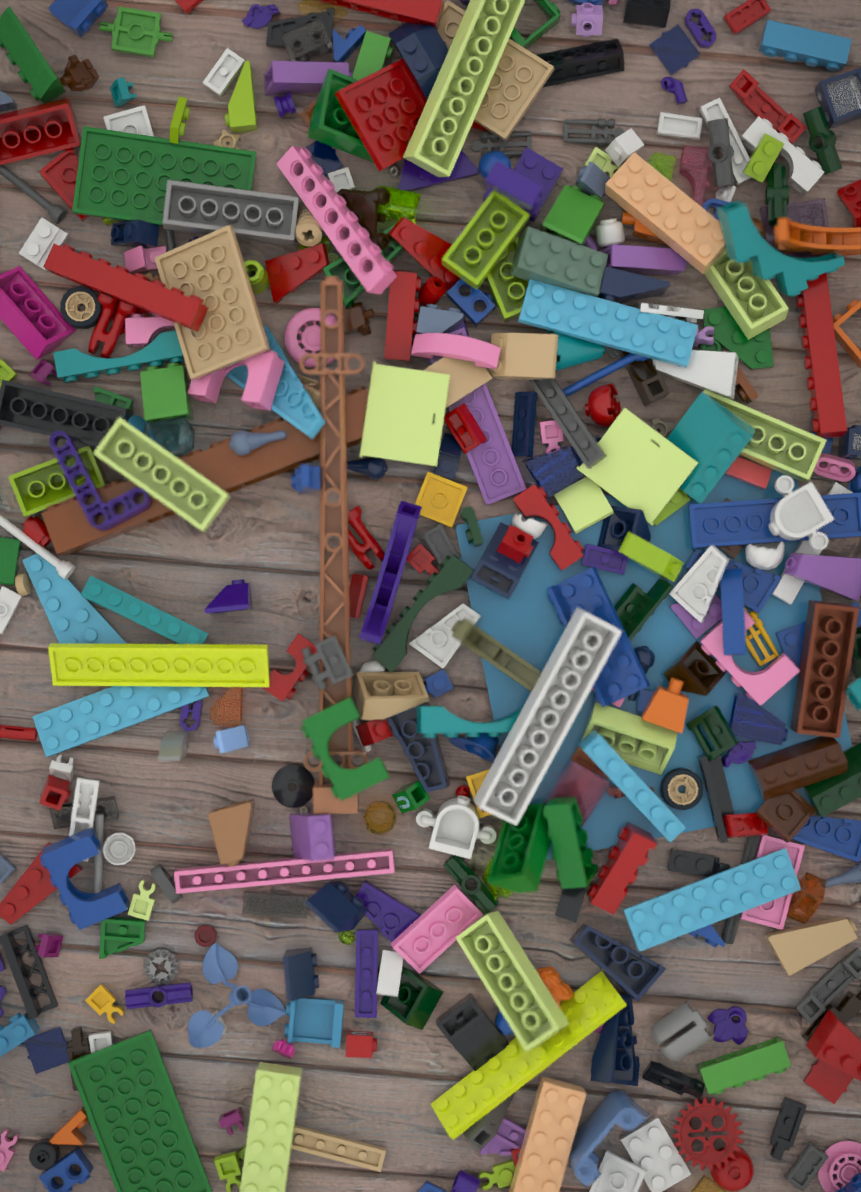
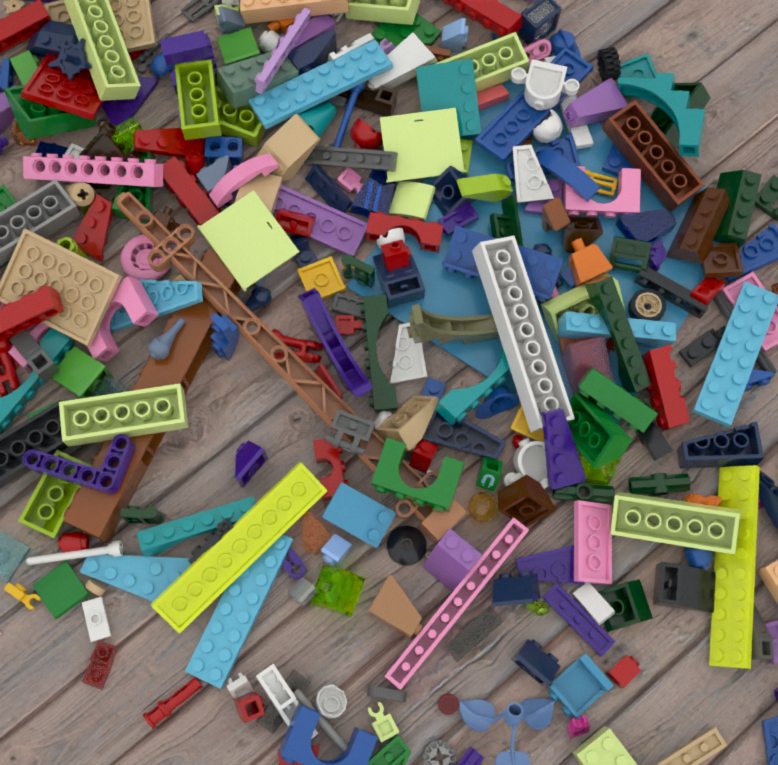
camera: 45 degrees left, 15 degrees down
none -> dark grey slope [9,330,60,382]
none -> dark blue piece [48,38,92,81]
none -> dark green plate [120,506,165,524]
none -> black hinge [188,518,234,565]
none -> lavender plate [254,8,311,94]
none -> clear neon green slope [309,565,365,617]
none -> dark azure slope [321,482,396,548]
none -> light blue slope [441,18,468,53]
none -> reddish brown slope [497,474,555,527]
none -> dark orange slope [542,197,570,232]
none -> dark purple wing [542,408,587,490]
none -> dark green arch [585,276,652,392]
none -> dark green piece [628,473,691,496]

